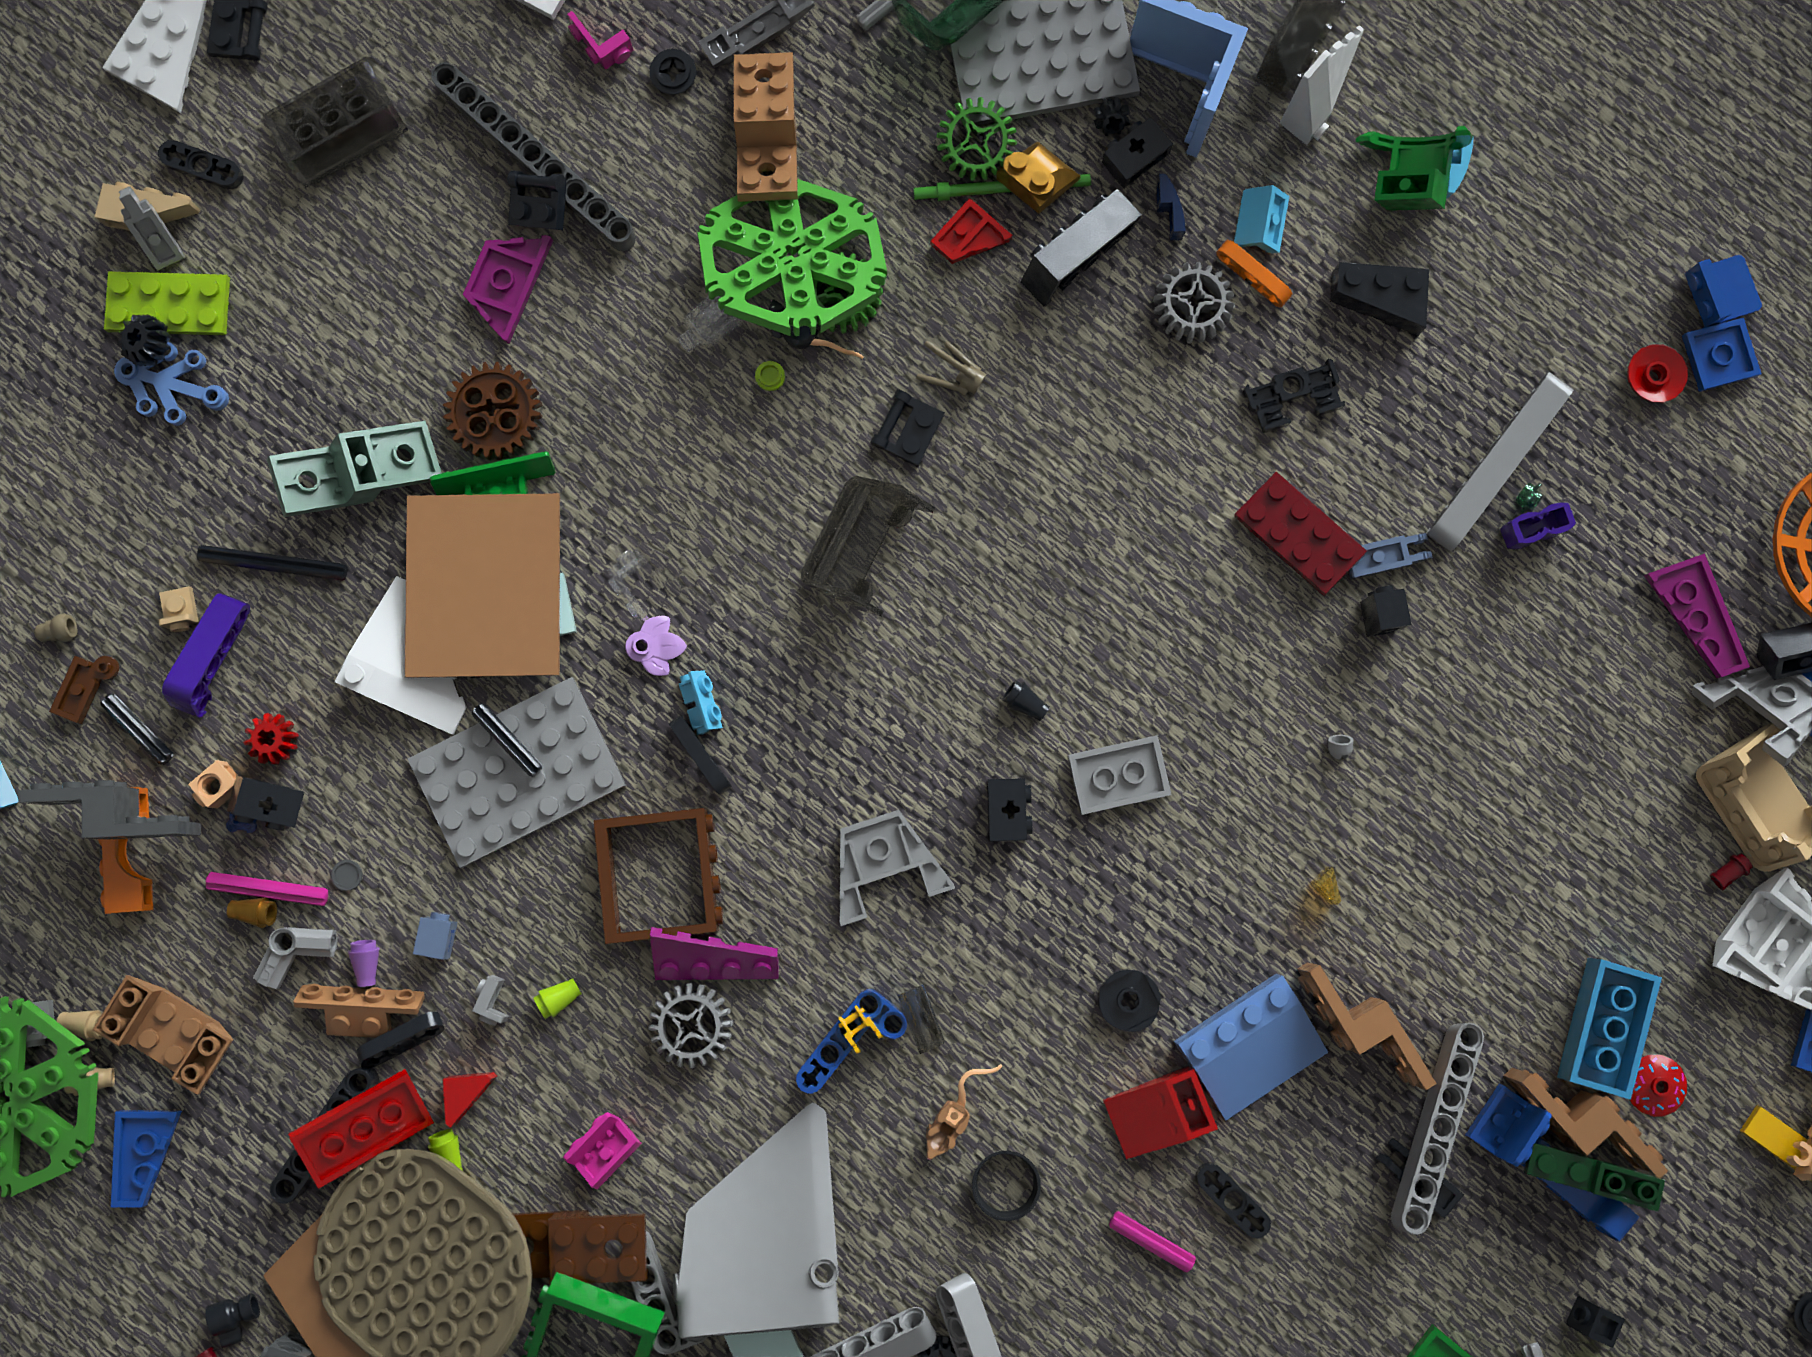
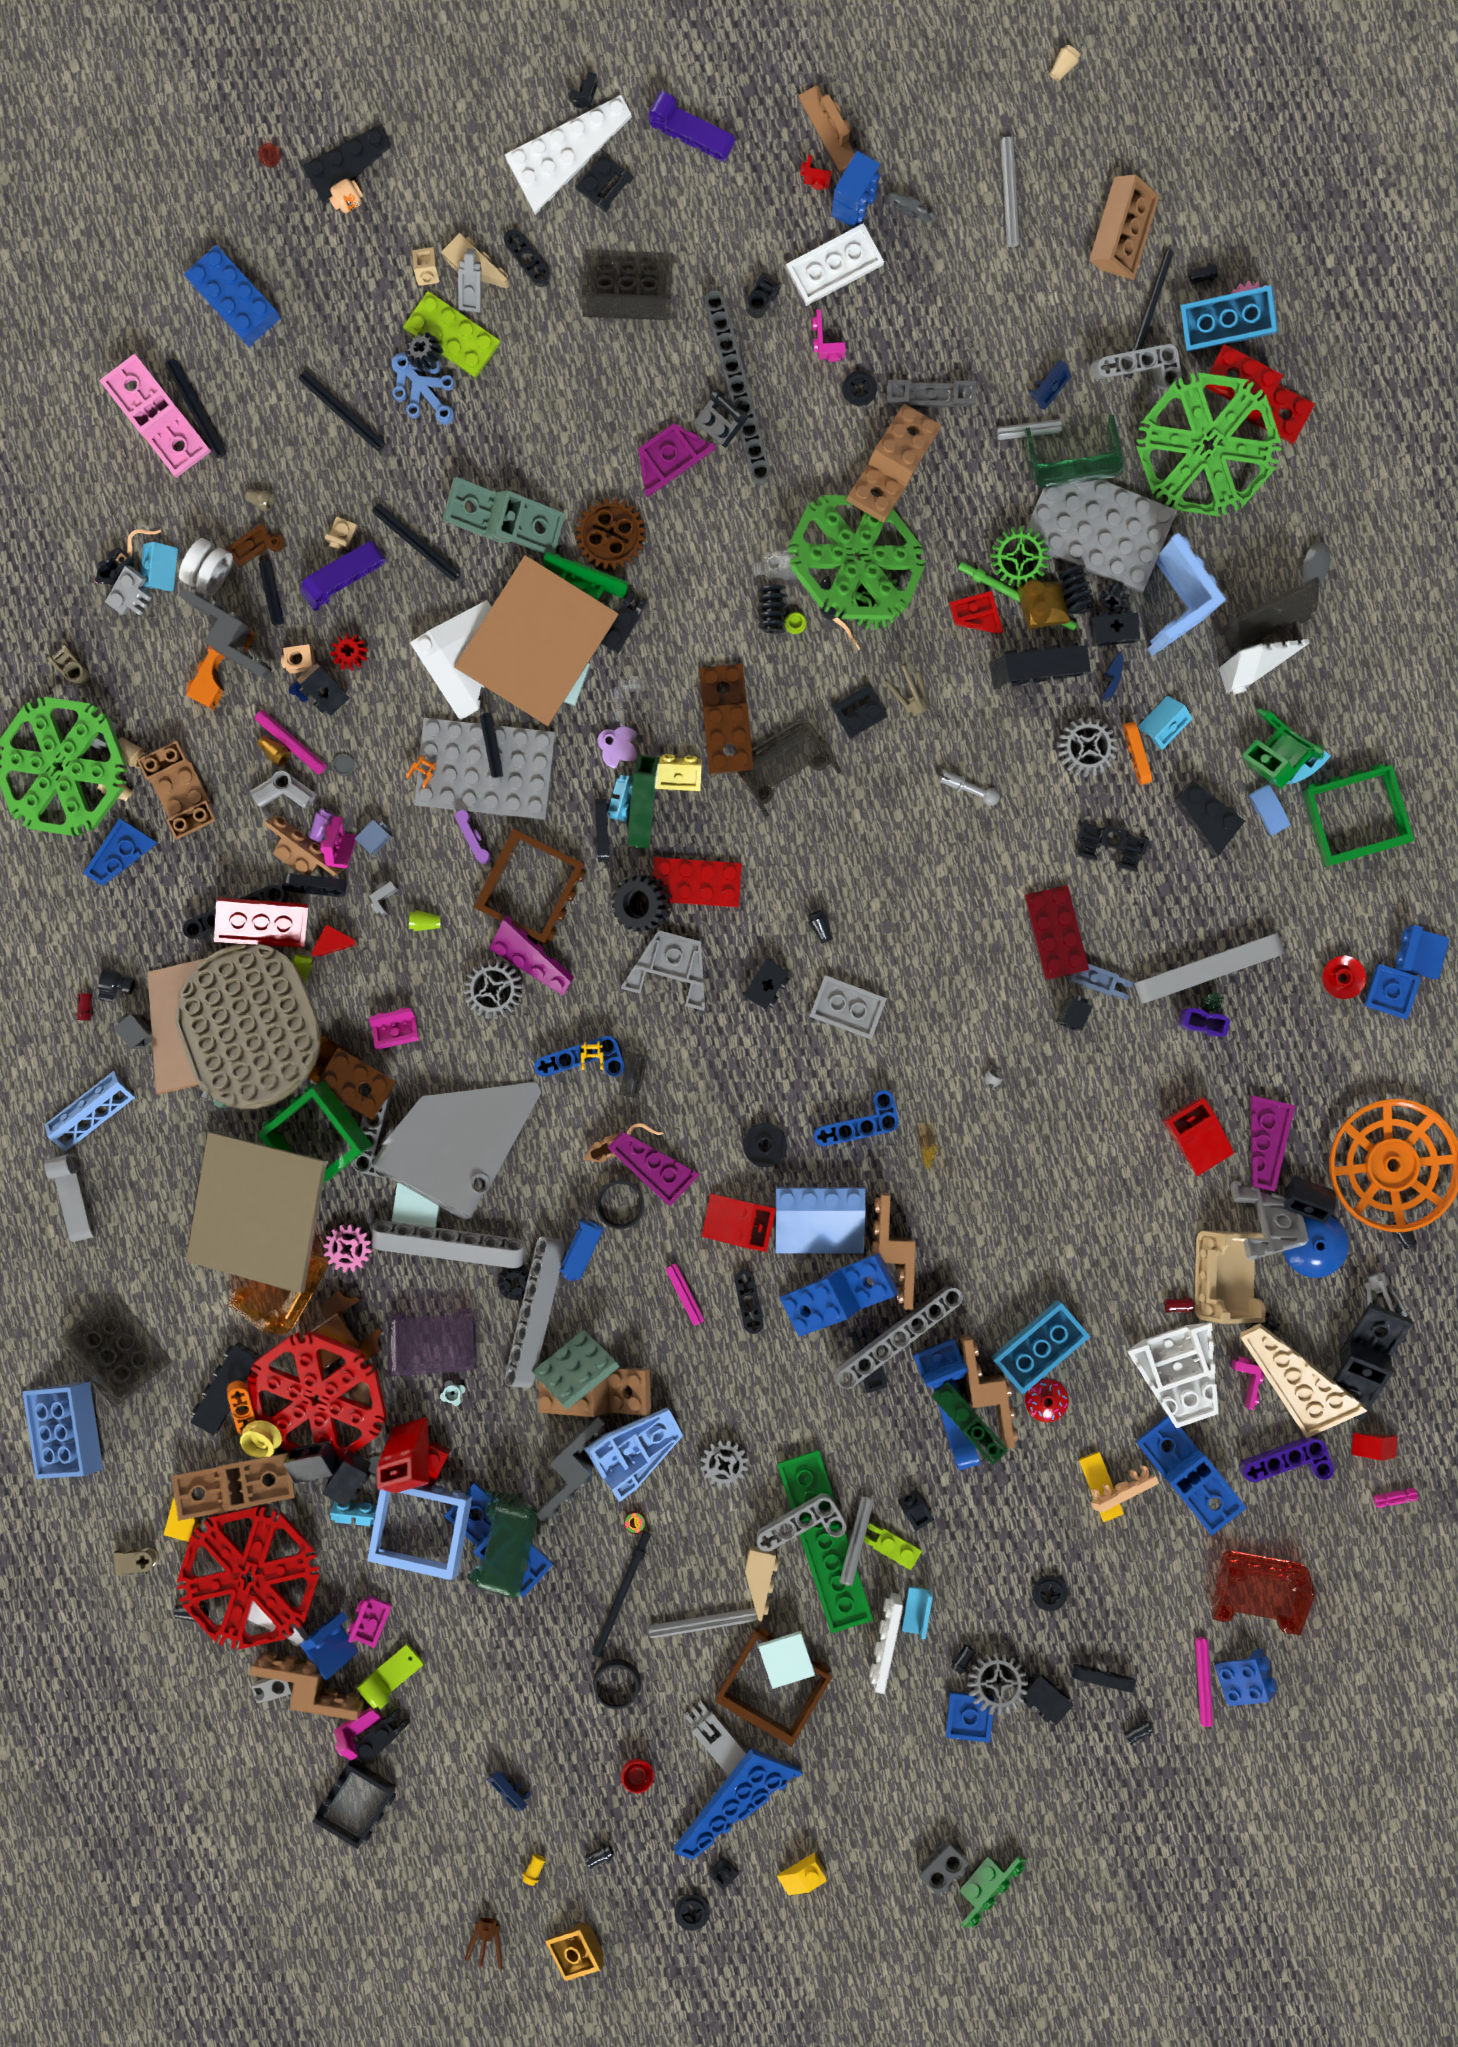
camera: 30 degrees right, 5 degrees up
none -> white wheel [179,538,233,596]
none -> black axle [299,371,385,451]
none -> dark pink bracket [321,816,357,868]
none -> orange piece [406,755,437,789]
none -> tan bracket [412,247,439,286]
none -> medium lavender plate [455,810,491,864]
none -> blue window [559,1218,604,1281]
none -> black hinge [601,590,647,655]
none -> magenta wing [607,1131,700,1207]
none -> black tyre [611,875,673,932]
none -> dark green slope [627,755,660,849]
none -> red plate [653,857,742,908]
none -> light yellow bracket [657,754,702,791]
none -> reddish brown bracket [699,664,754,775]
none -> black piece [747,272,782,318]
none -> black piece [758,585,787,634]
none -> blue bracket [779,1253,899,1337]
none -> blue beam [813,1090,899,1146]
none -> light grey pin [939,769,1000,806]
none -> black piece [1059,565,1096,614]
none -> red slope [1161,1097,1234,1177]
none -> medium blue slope [1249,784,1291,836]
none -> green window [1302,763,1415,867]

